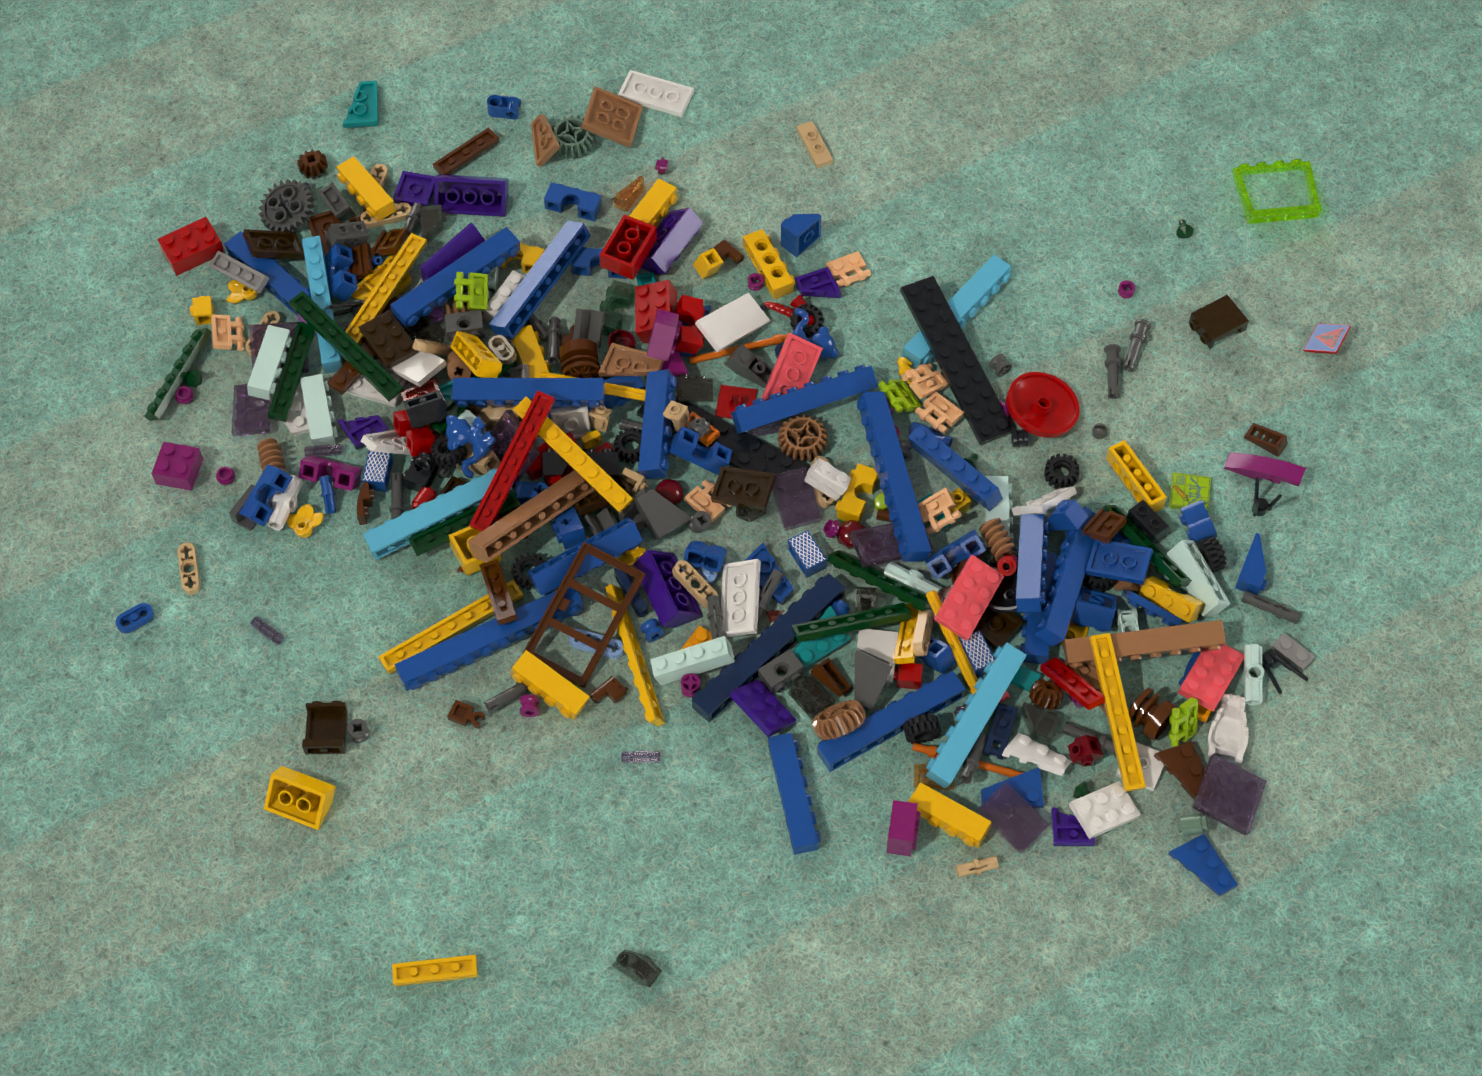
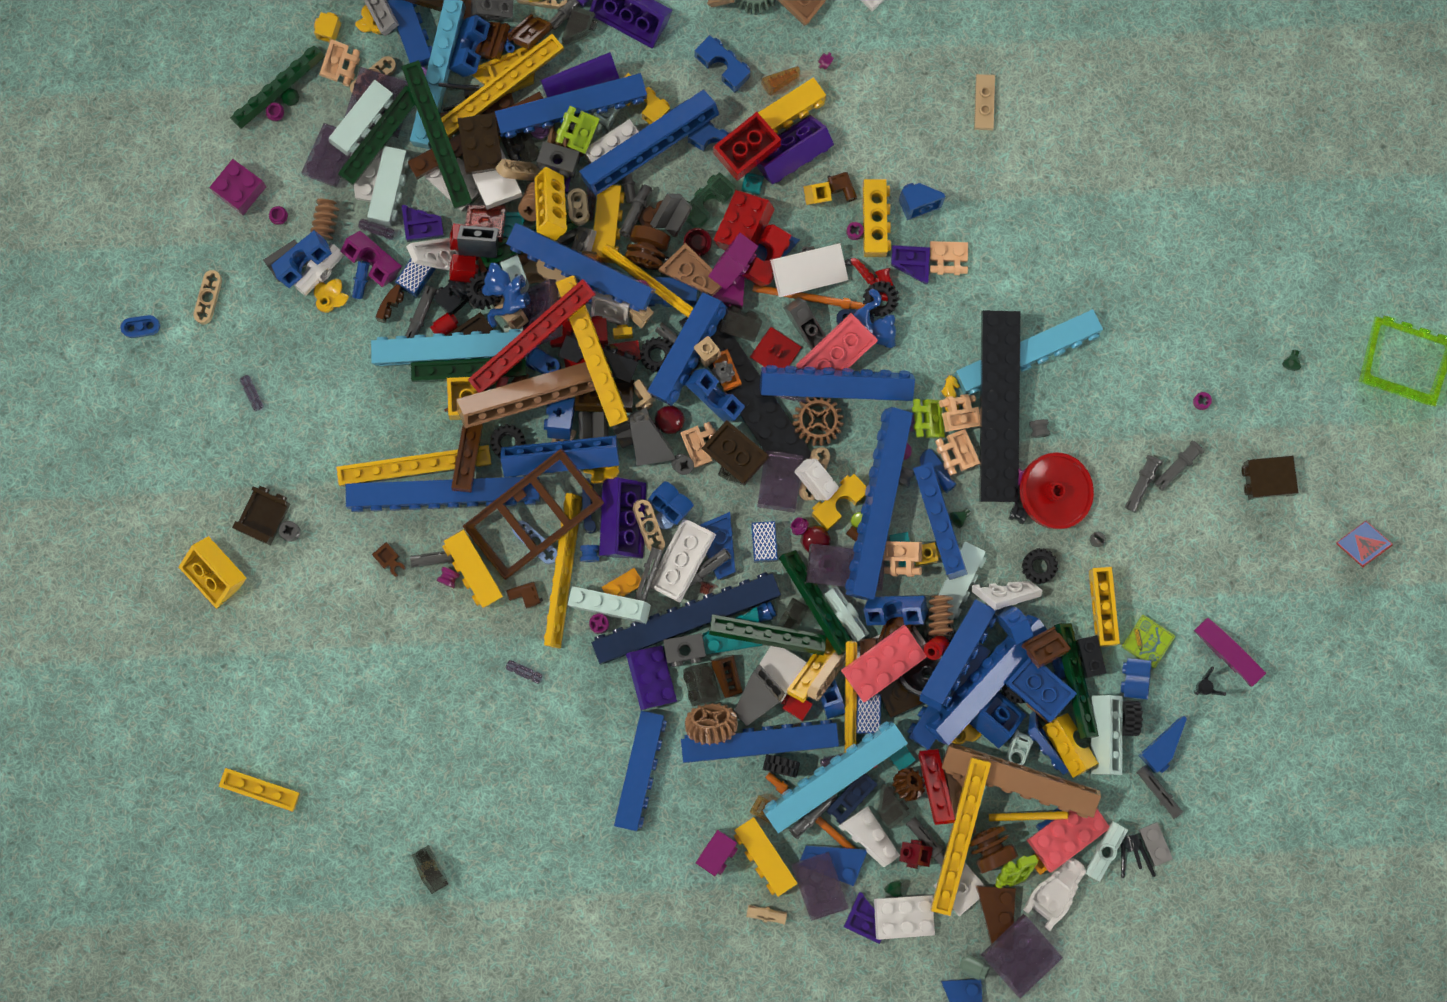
camera: 20 degrees right, 20 degrees up
reddish brown slope [1244,423,1288,457] -> none
none -> yellow bar [989,811,1068,822]

